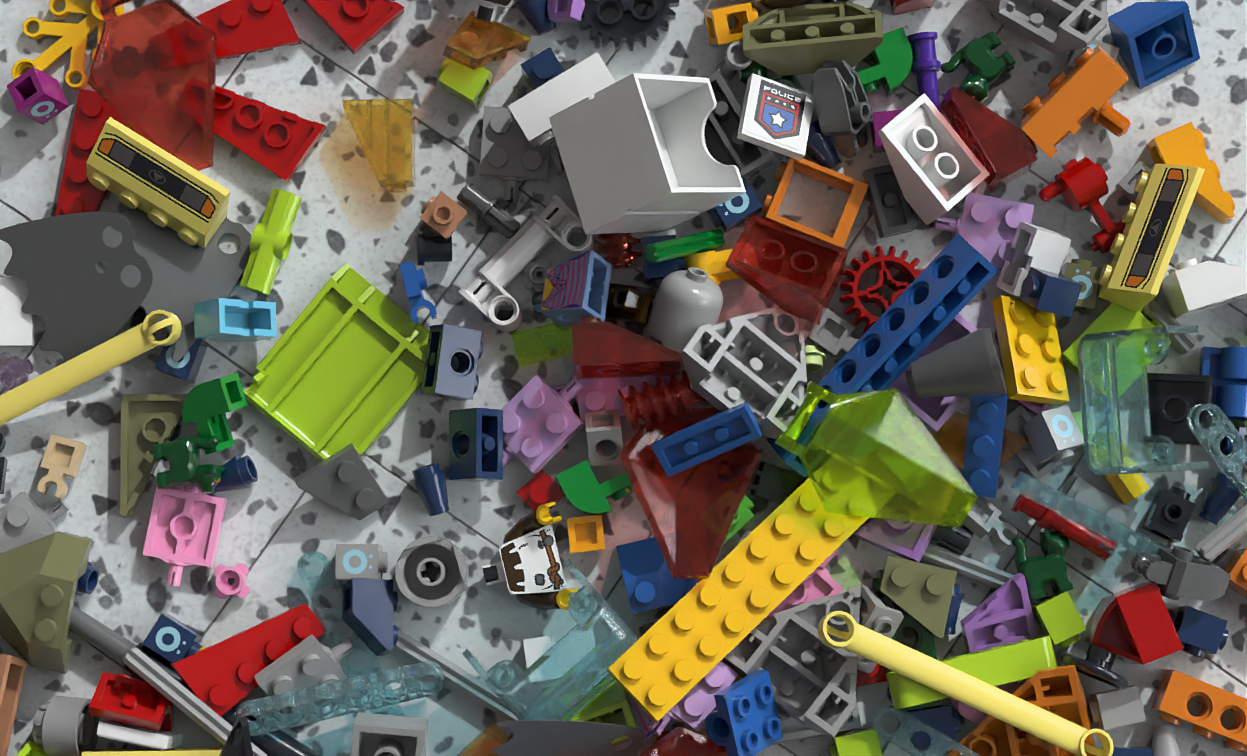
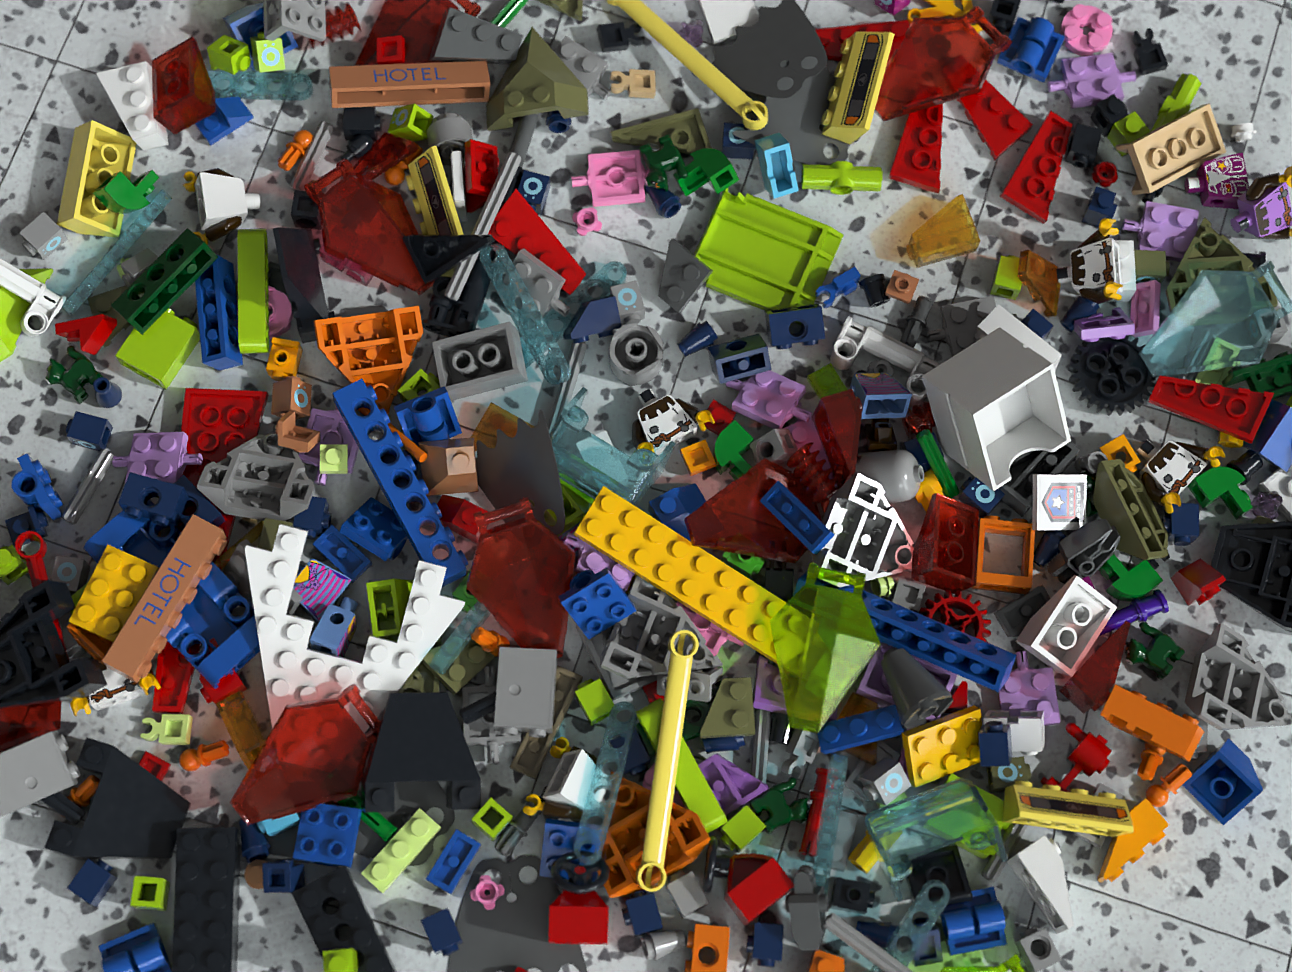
camera: 65 degrees right, 10 degrees down
none -> red slope [943,681,968,714]
none -> orange axle [1145,763,1192,807]

